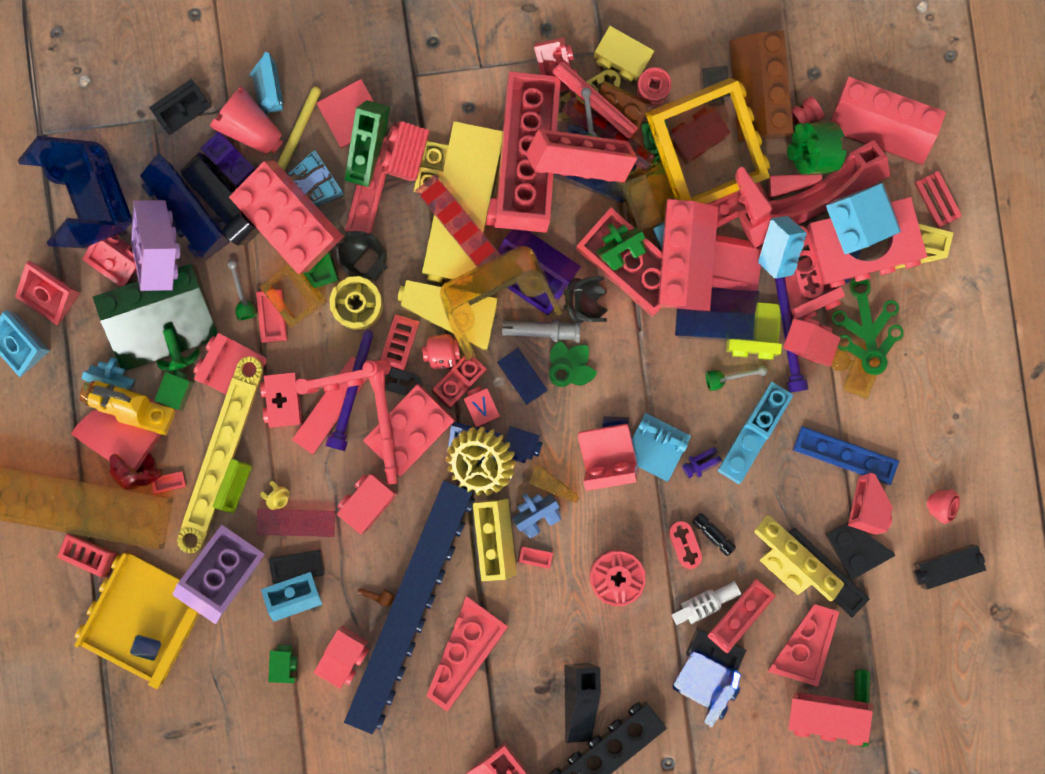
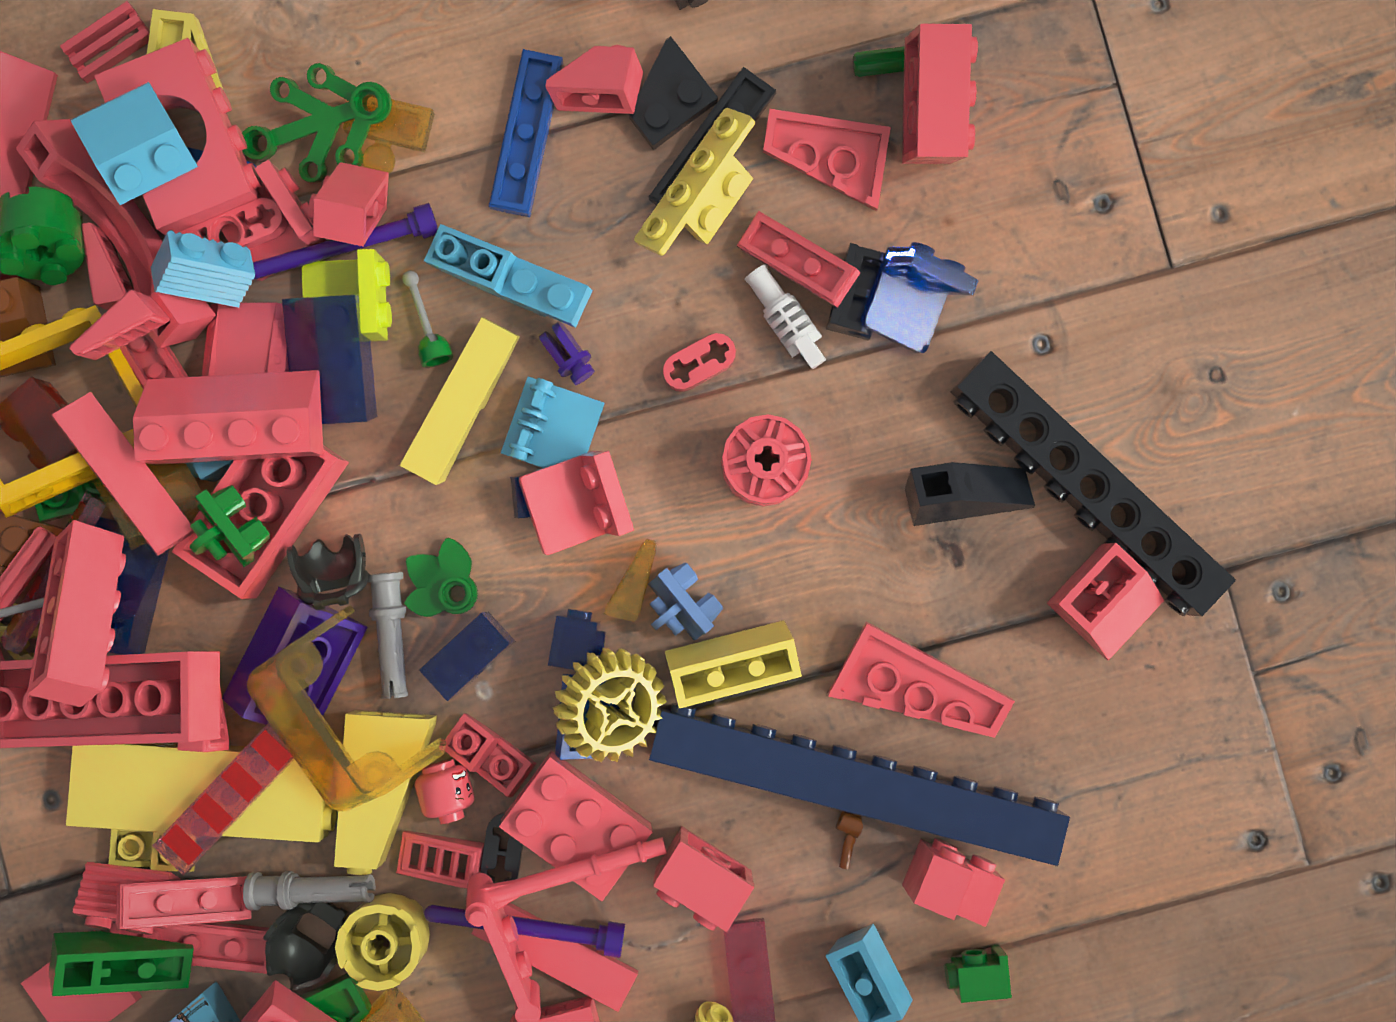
camera: 100 degrees left, 0 degrees up
black tile [269,549,325,584] -> none
coral brick [464,386,500,427] -> none
coral piece [517,546,553,569] -> none
black axle [692,513,736,556] -> none
none -> coral tile [52,392,194,556]
none -> coral tile [116,876,251,930]
none -> light grey pin [243,871,376,911]
none -> light yellow slope [400,317,520,485]

